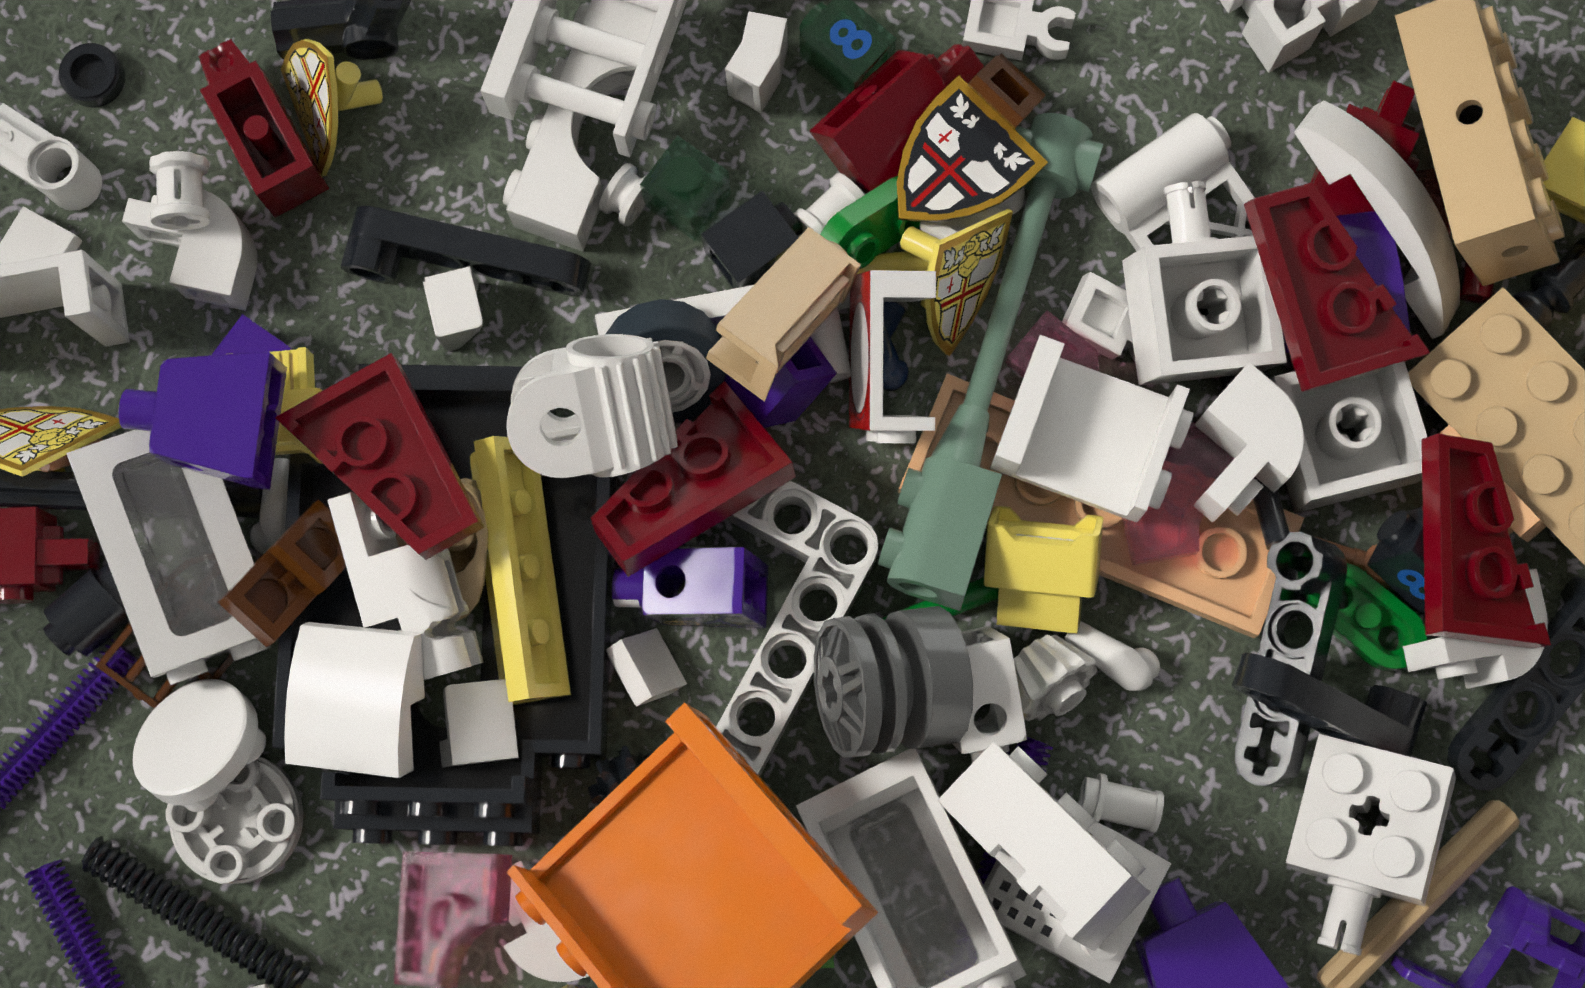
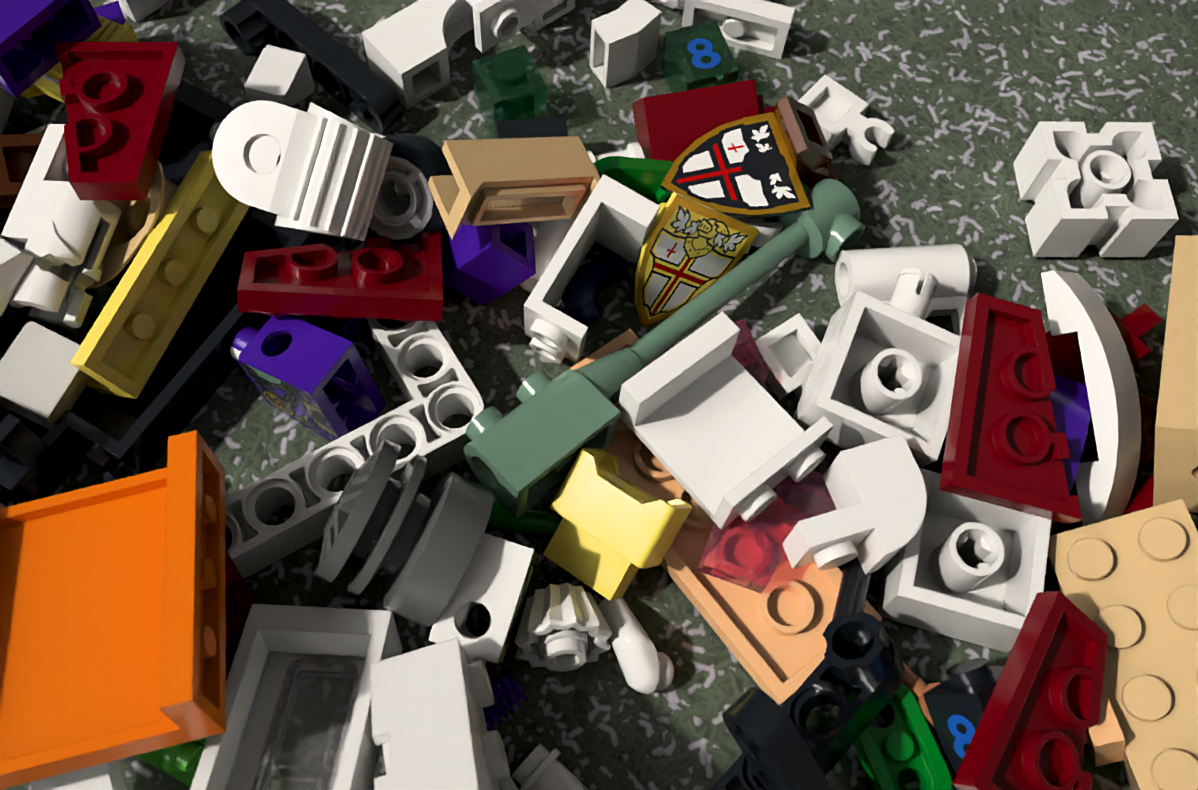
camera: 20 degrees right, 15 degrees down
white bush [599,163,655,227] -> none
white tile [606,628,687,707] -> none

